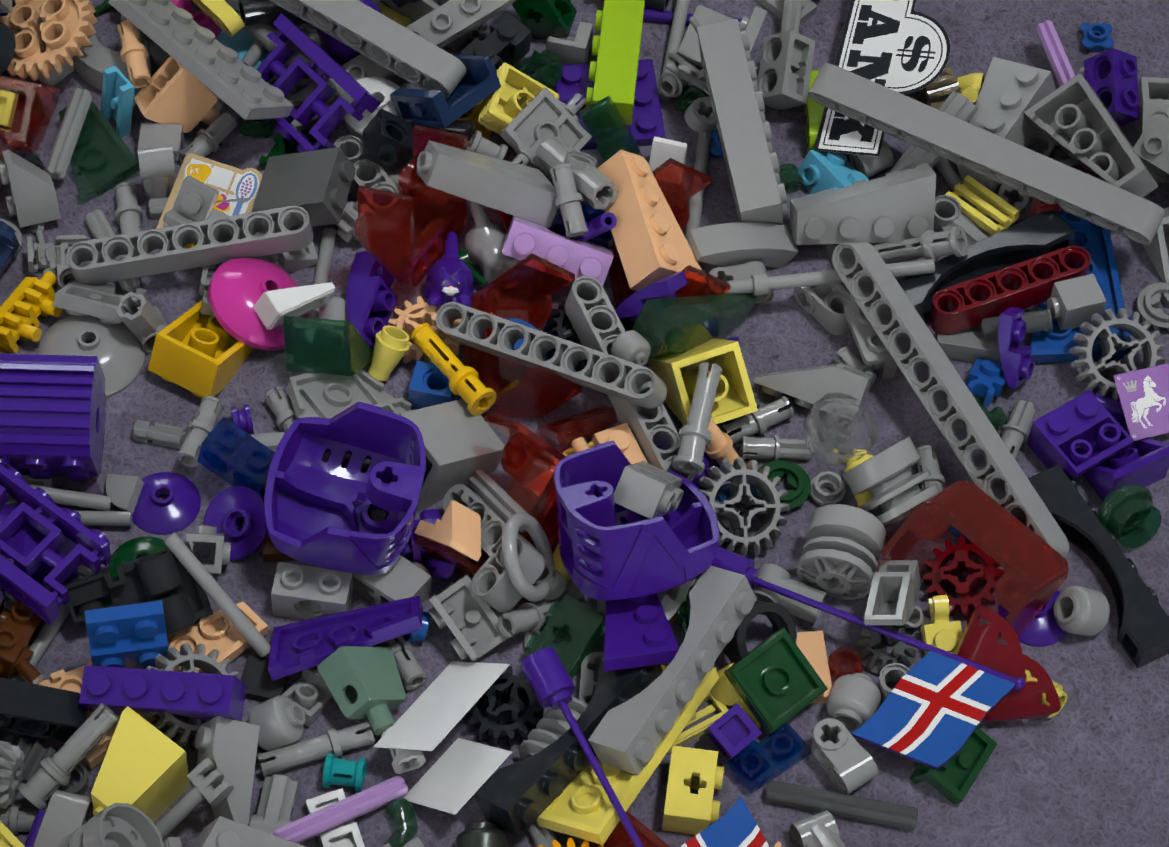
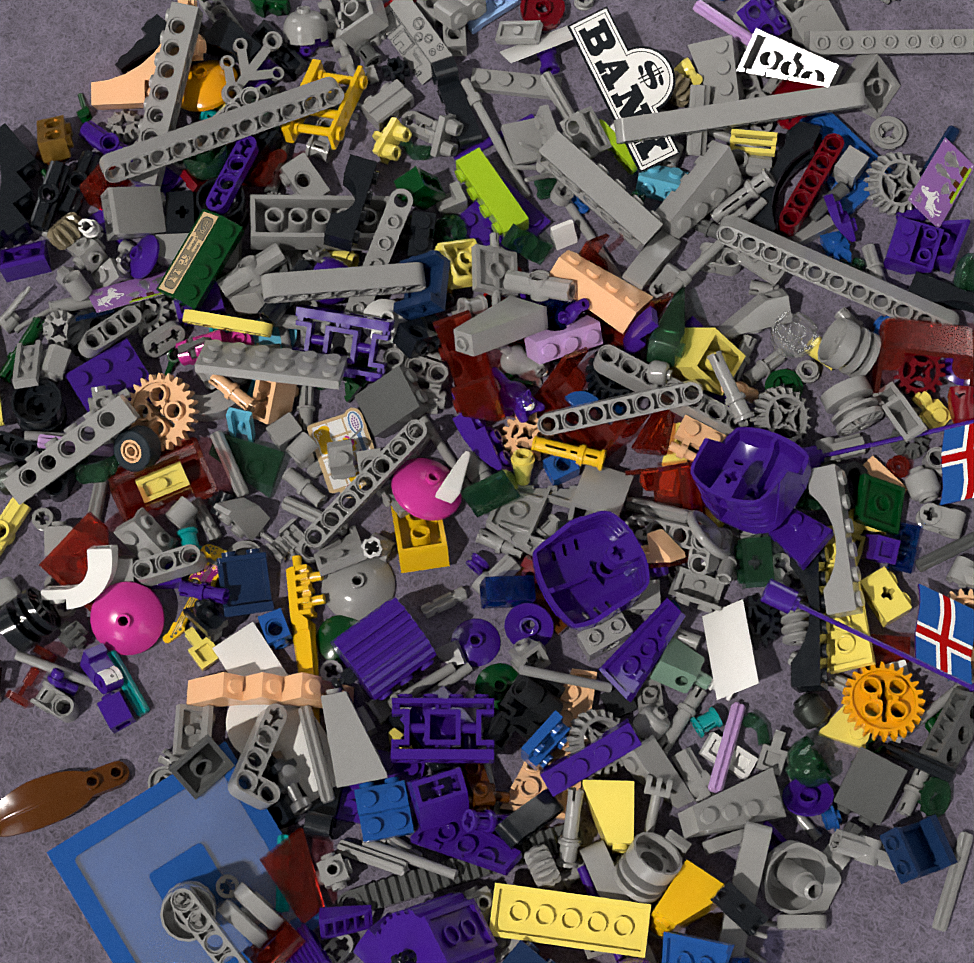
camera: 30 degrees left, 15 degrees up
light grey pin [177,396,224,468] -> none
white sticker [402,738,512,815] -> none
light grey pin [549,163,589,238] -> none
light grey brick [614,461,684,519] -> none
light grey pin [658,62,696,98] -> none

